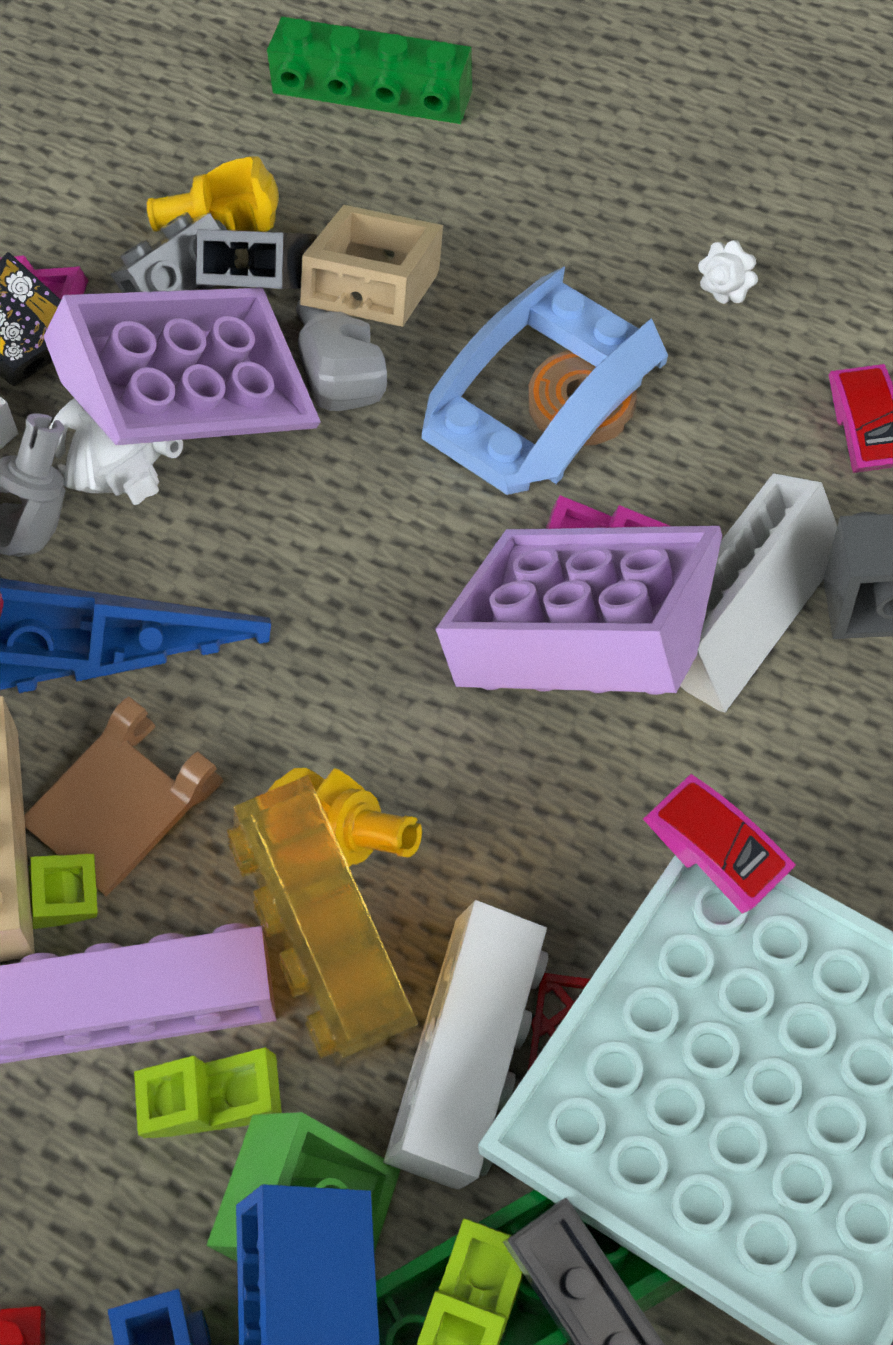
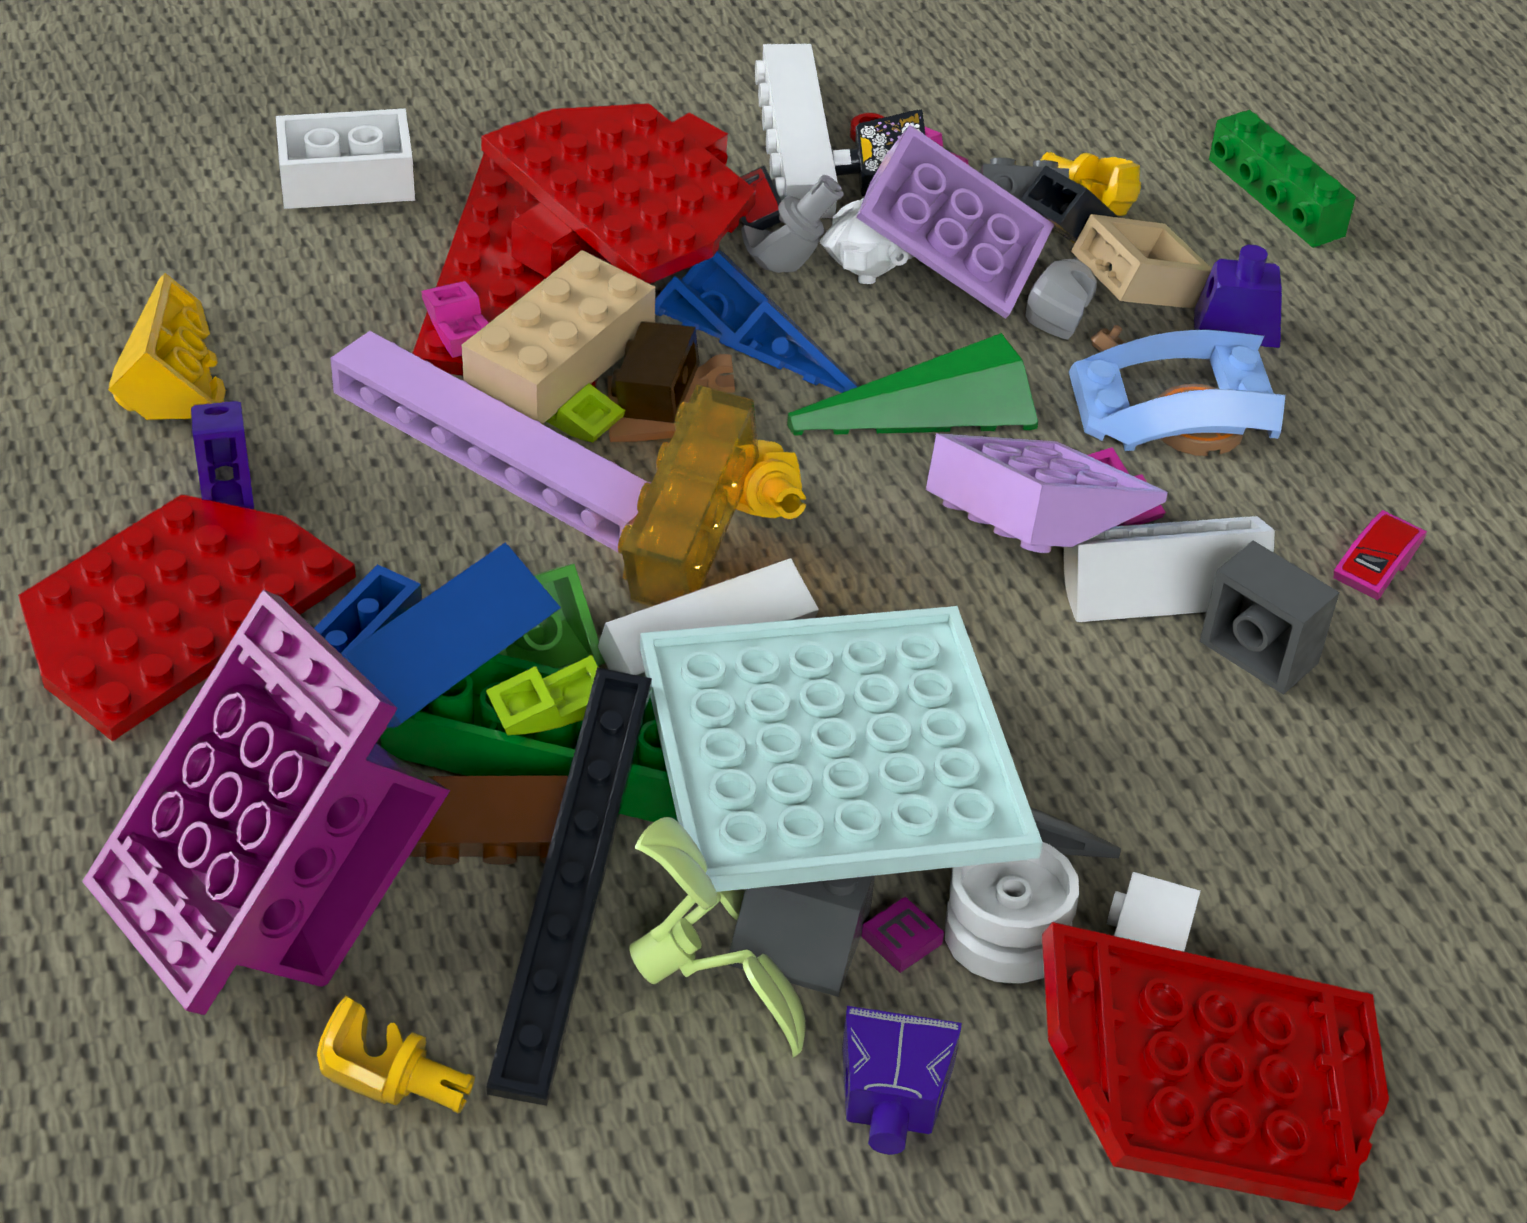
camera: 40 degrees right, 15 degrees down
lime slope [134,1047,282,1139] -> none
slope [643,774,796,914] -> none
white plant [698,240,758,304] -> none
none -> dark brown brick [611,321,700,423]
none -> green wedge [787,333,1038,435]
none -> medium nougat rock [1091,325,1125,352]
none -> dark purple torso [1194,245,1282,348]

